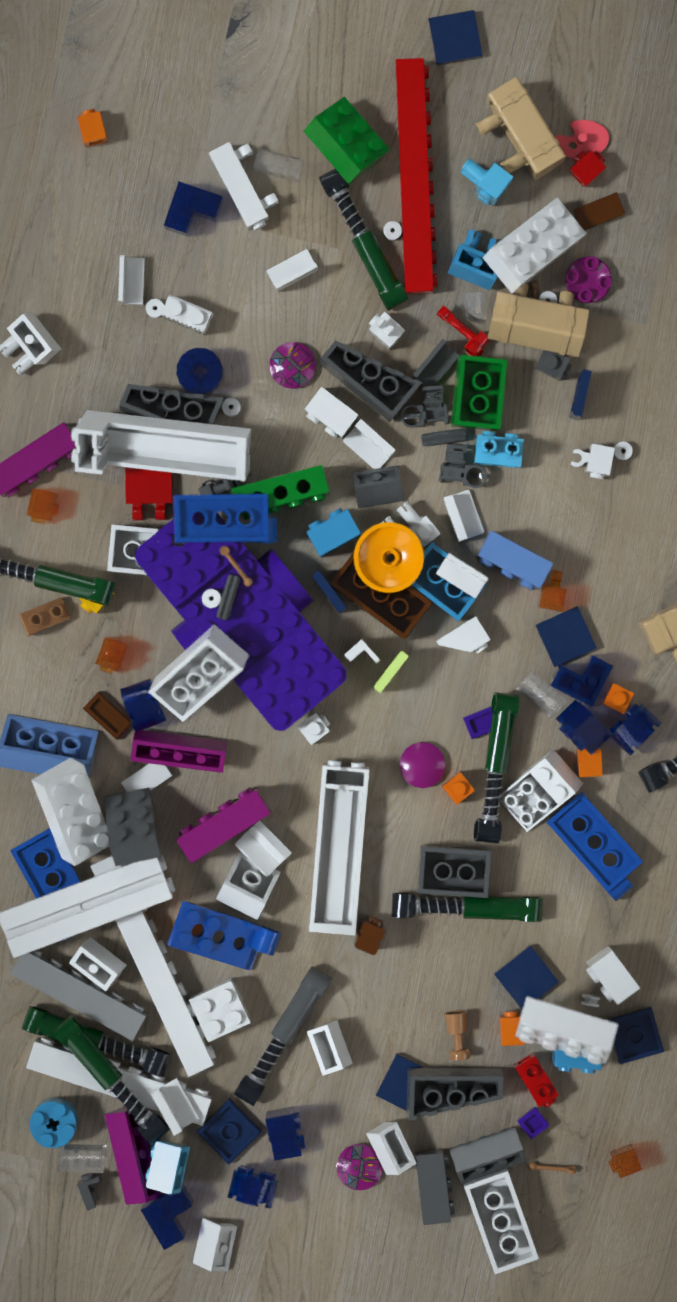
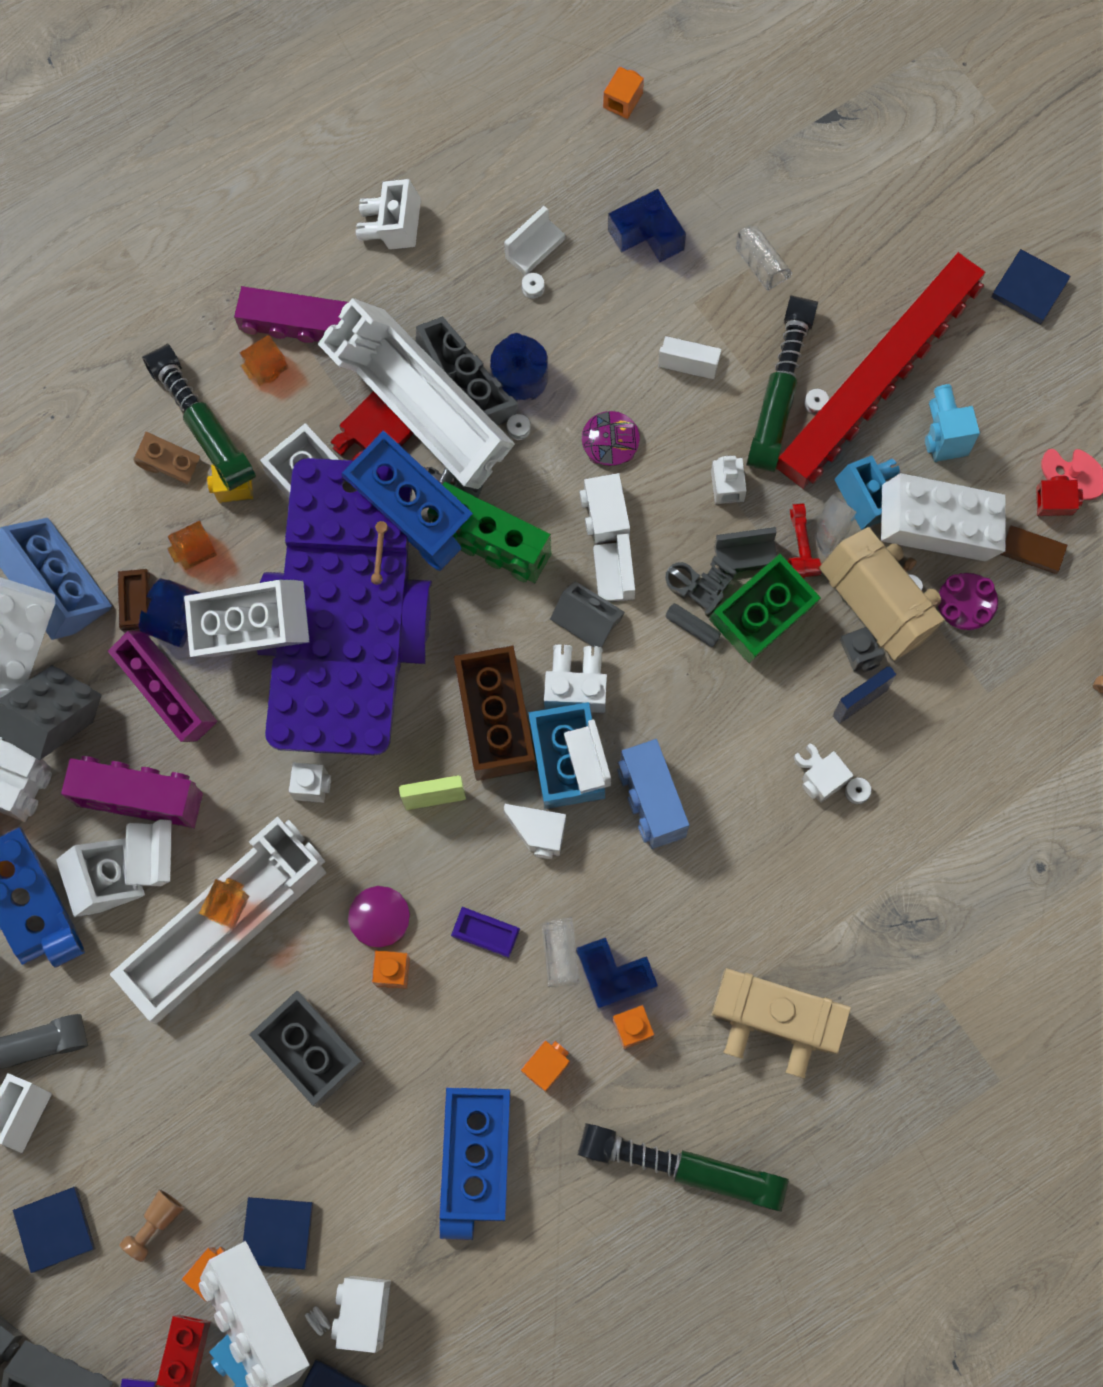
camera: 45 degrees right, 15 degrees down
white tile [121,763,173,792] -> none
white brick [161,294,213,335] -> none
white piece [202,589,221,608] -> none
white brick [209,142,279,231] -> none
dark grey axle [216,574,240,620] -> none
green brick [303,96,390,184] -> none
dark azure brick [306,508,361,557] -> none
dark blue tile [312,570,347,613] -> none
dark grey wedge [319,340,422,422] -> none
white panel [344,639,380,663] -> none
light orange dish [354,522,424,593] -> none
reddish brown brick [354,915,385,955] -> none
piece [391,893,543,922] -> none
dark grey wedge [406,1068,503,1121] -> none
dark grey piece [439,443,488,488] -> none
white panel [443,490,484,542] -> none
piece [473,692,519,844] -> none
medium azure brick [474,431,524,468] -> none
tan piece [475,77,566,180] -> none
white slope [499,749,583,832] -> none
dark blue tile [535,606,597,667] -> none
clear orange brick [537,570,567,612] -> none
clear blue brick [555,699,611,755] -> none
clear blue brick [609,704,662,756] -> none
none -> clear orange brick [199,878,250,930]

